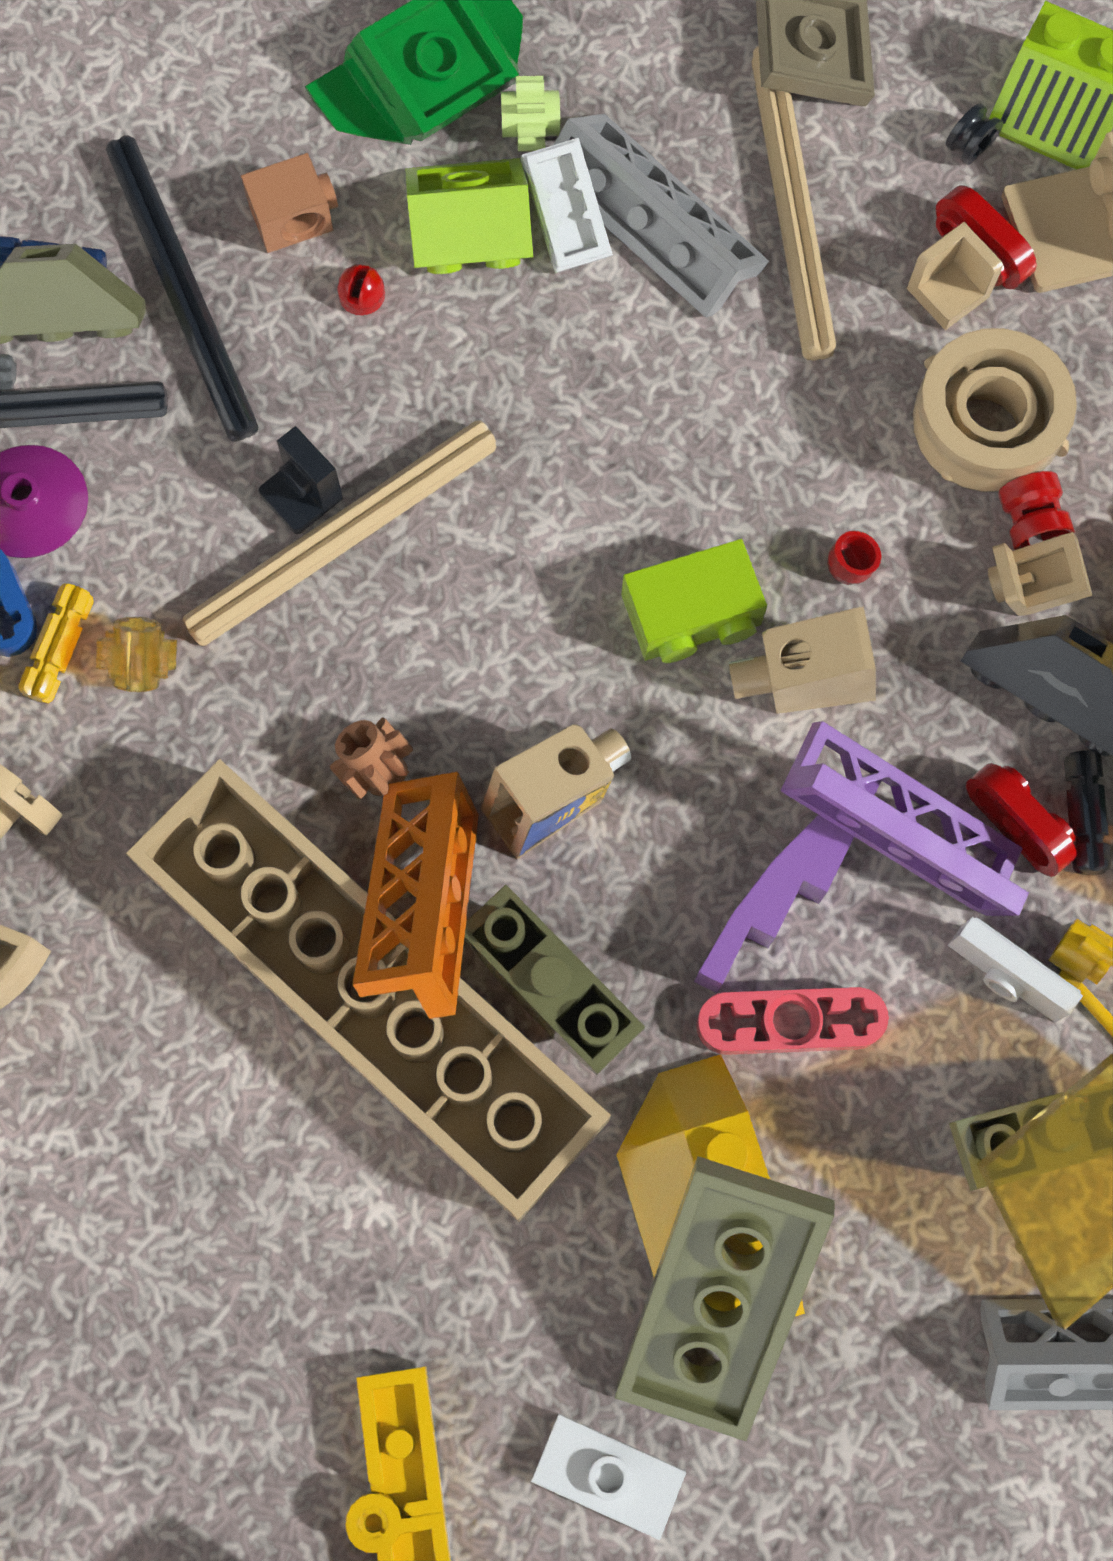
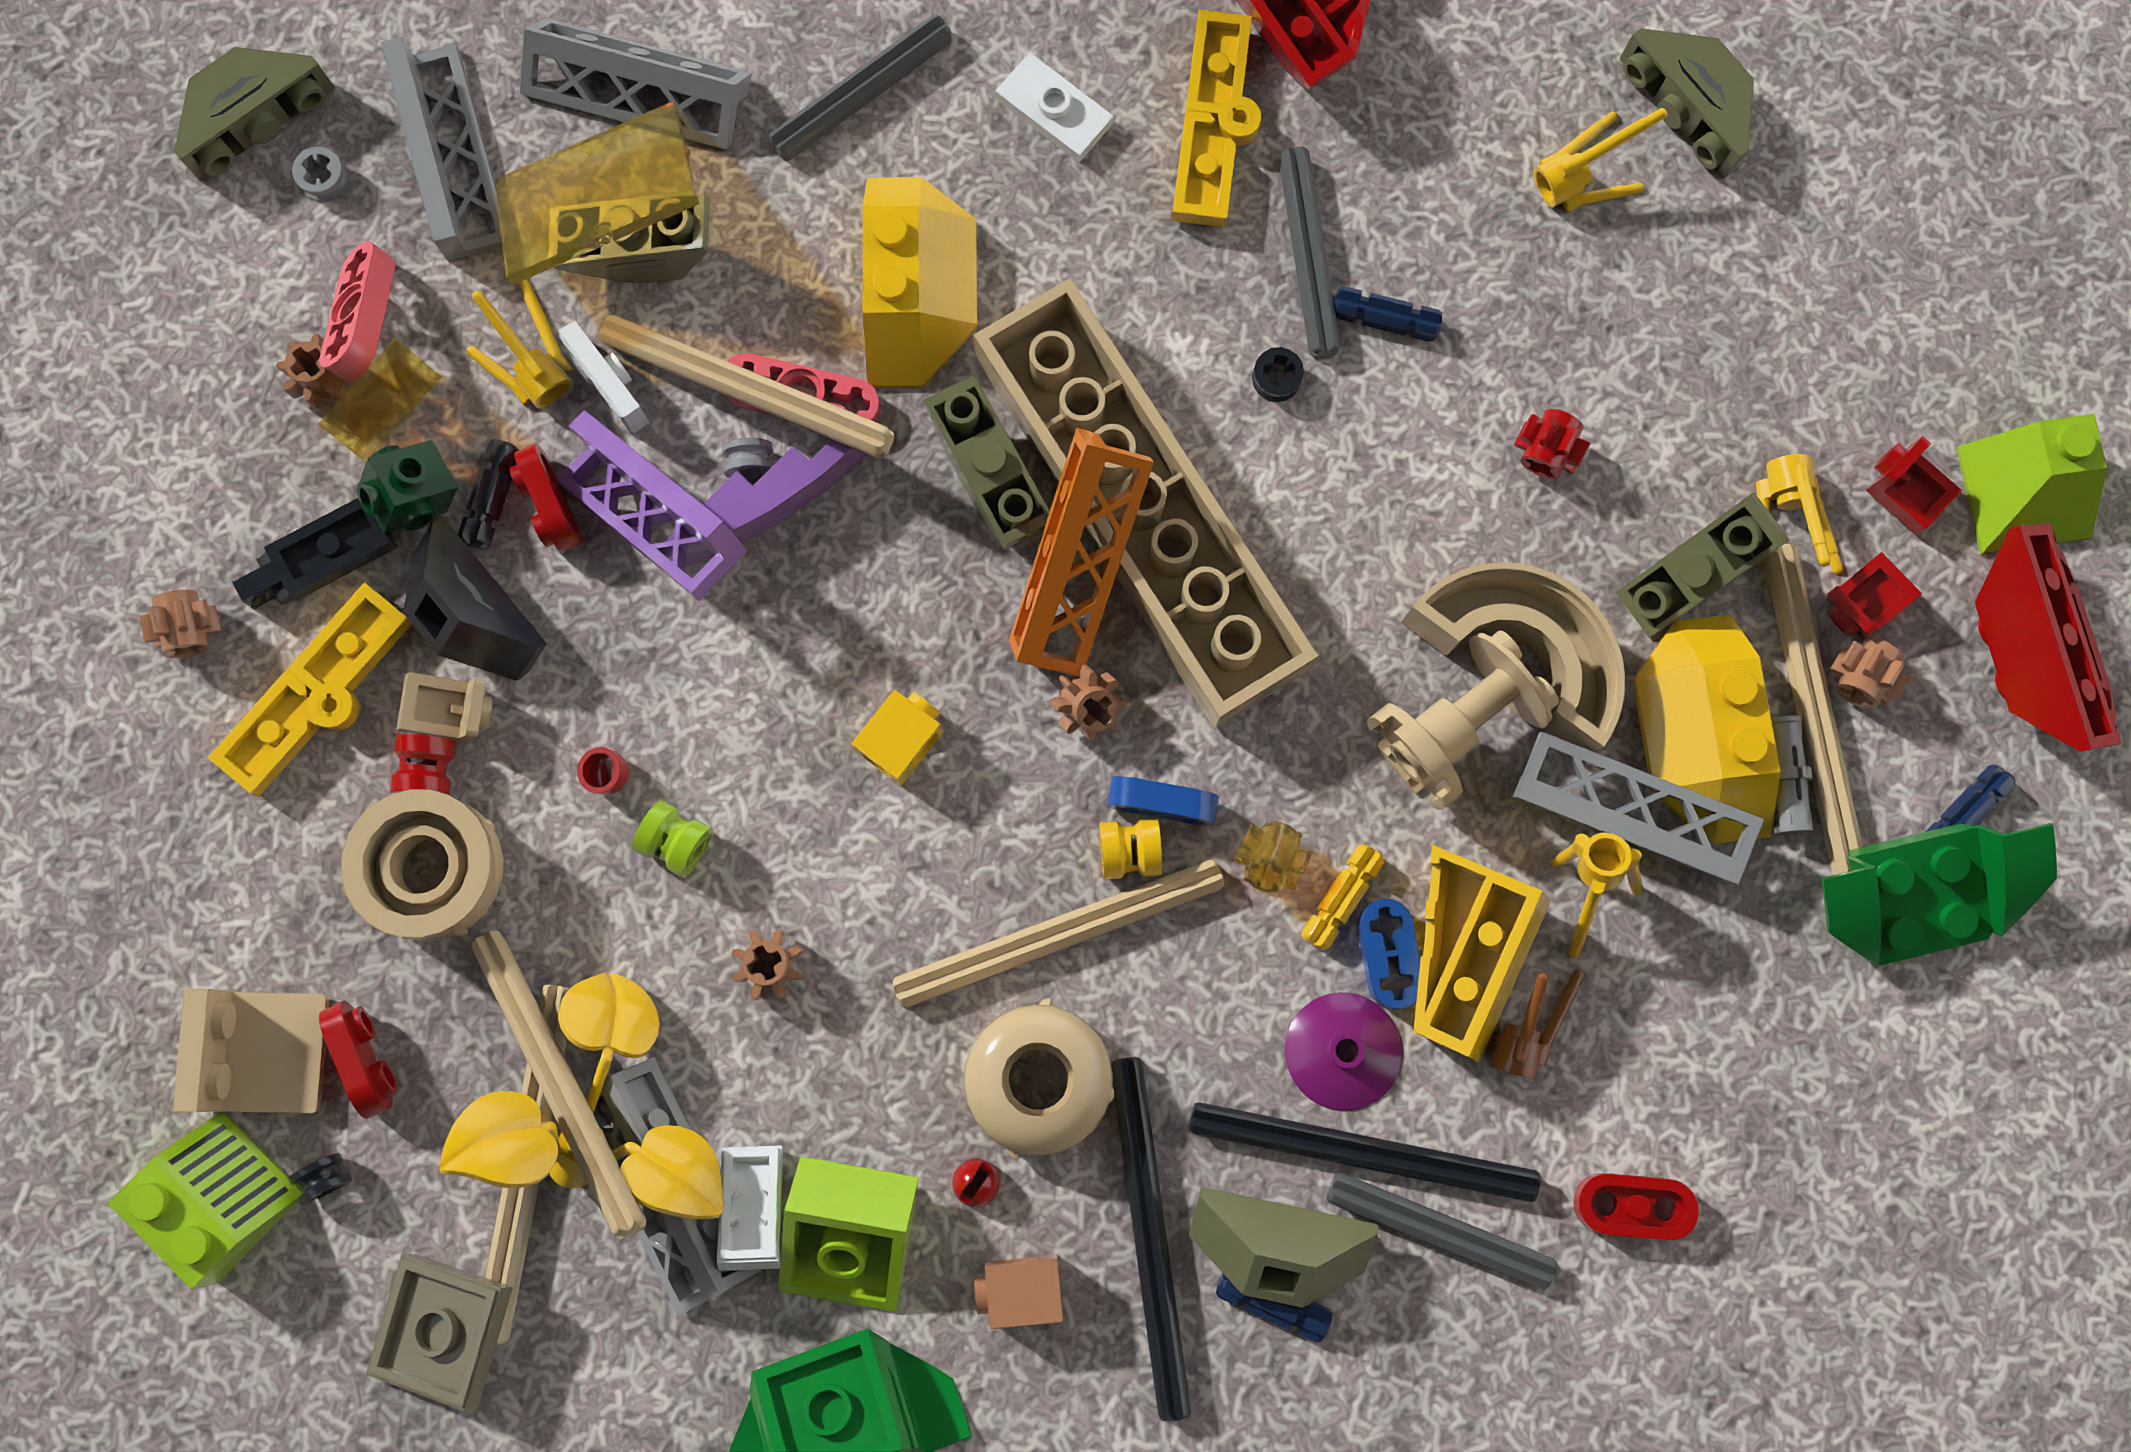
camera: 165 degrees left, 5 degrees up
black bracket [258,426,343,534] -> none
tan torso [481,724,631,859] -> none
yellowish green gear [501,76,560,152] -> none
olive plate [615,1156,835,1441] -> none
lime brick [621,538,767,663] -> none
tan torso [729,606,876,714] -> none
tan panel [907,222,1003,330] -> none
none -> yellow plant [439,973,724,1219]
none -> tan axle [471,930,646,1240]
none -> tan axle [598,315,894,459]
none -> lime wheel [632,799,713,878]
none -> light grey bush [722,438,774,479]
none -> nougat gear [732,929,805,1001]
none -> dark grey axle [769,15,952,161]
none -> yellow brick [851,689,943,787]
none -> tan piece [963,998,1114,1162]
none -> yellow wheel [1099,818,1162,880]
none -> blue beam [1106,776,1220,826]
none -> black bush [1252,347,1304,402]
none -> dark grey axle [1279,146,1340,358]
none -> dark blue axle [1334,286,1442,342]

